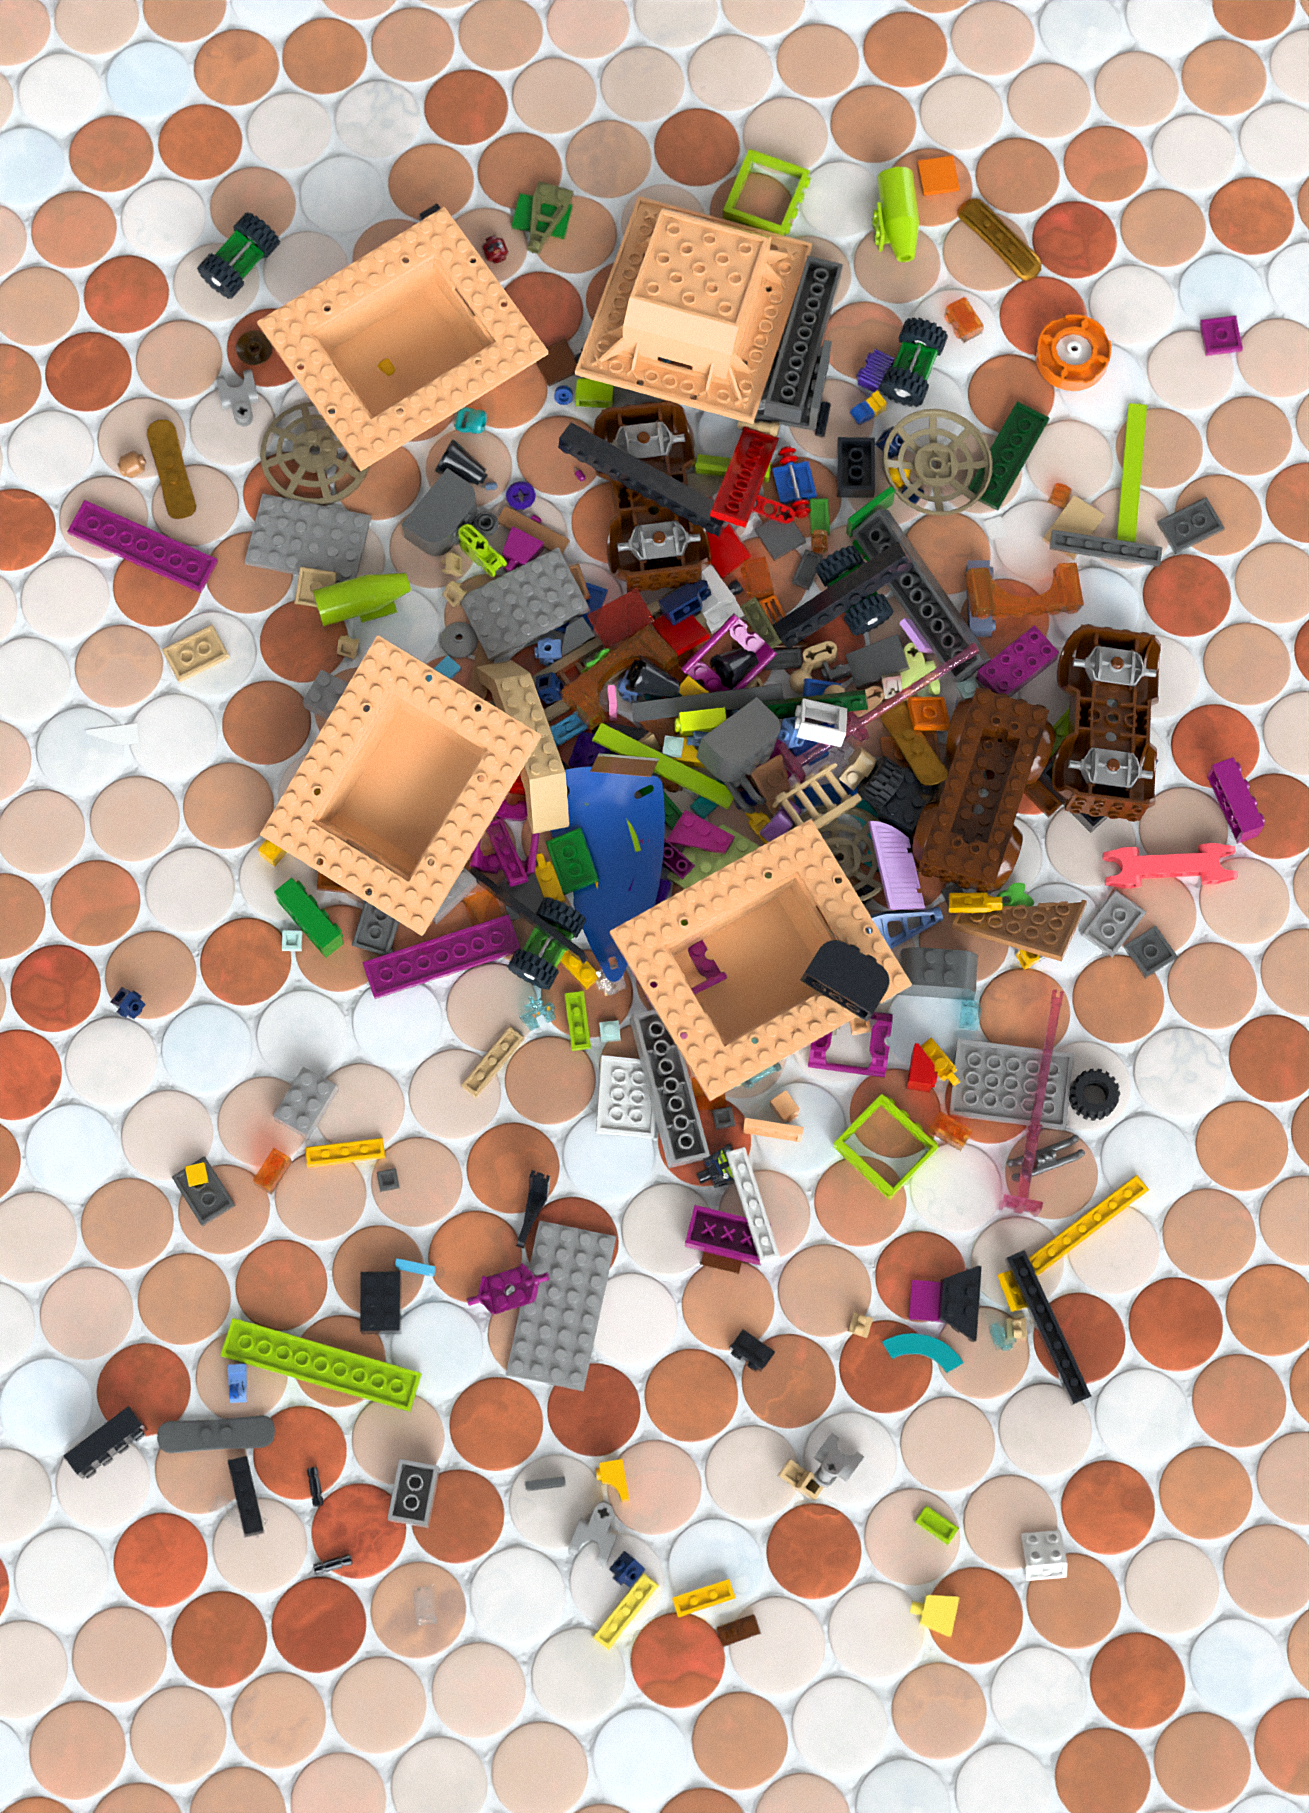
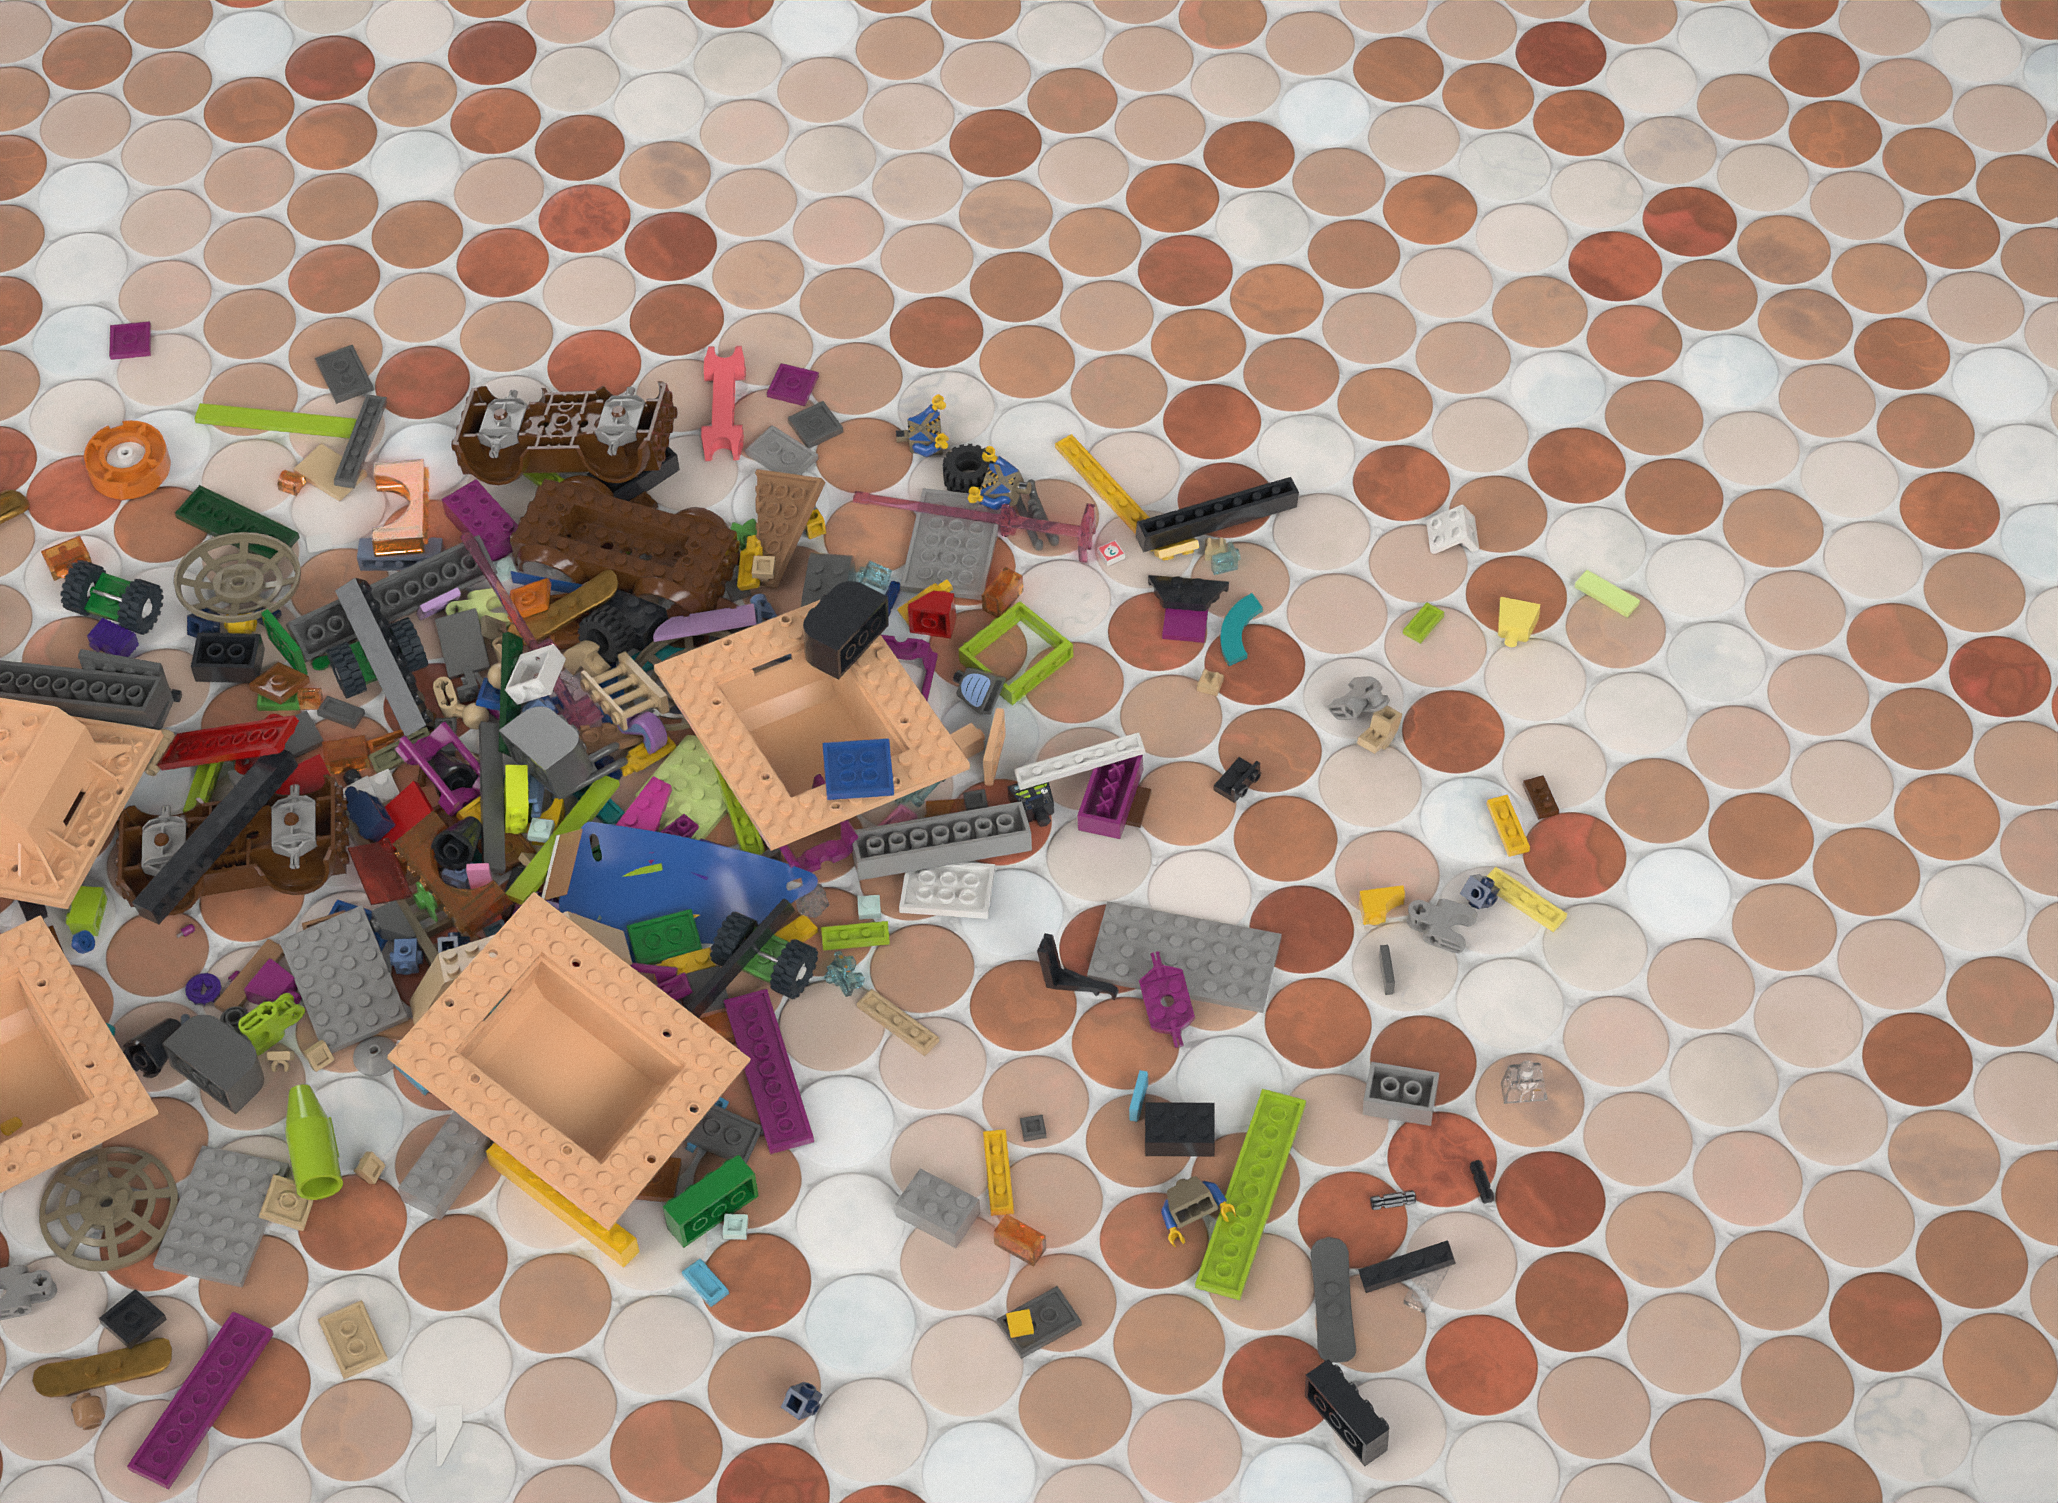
camera: 85 degrees left, 20 degrees down
medium blue leg [227,1364,248,1403] -> none
blue plate [772,446,817,518] -> none
leg [850,390,887,425] -> none
magenta brick [1207,757,1265,844] -> none
none -> black plate [99,1289,167,1349]
none -> dark orange tile [249,662,310,705]
none -> medium azure tile [682,1258,729,1307]
none -> tan tile [752,556,776,581]
none -> magenta tile [767,363,819,406]
none -> blue plate [823,739,894,800]
none -> clear blue axle [885,581,901,616]
none -> torso [896,394,949,457]
none -> torso [953,667,1006,715]
none -> torso [967,446,1031,510]
none -> white tile [1097,540,1125,567]
none -> dark tan torso [1161,1176,1236,1247]
none -> yellowish green tile [1575,570,1640,618]

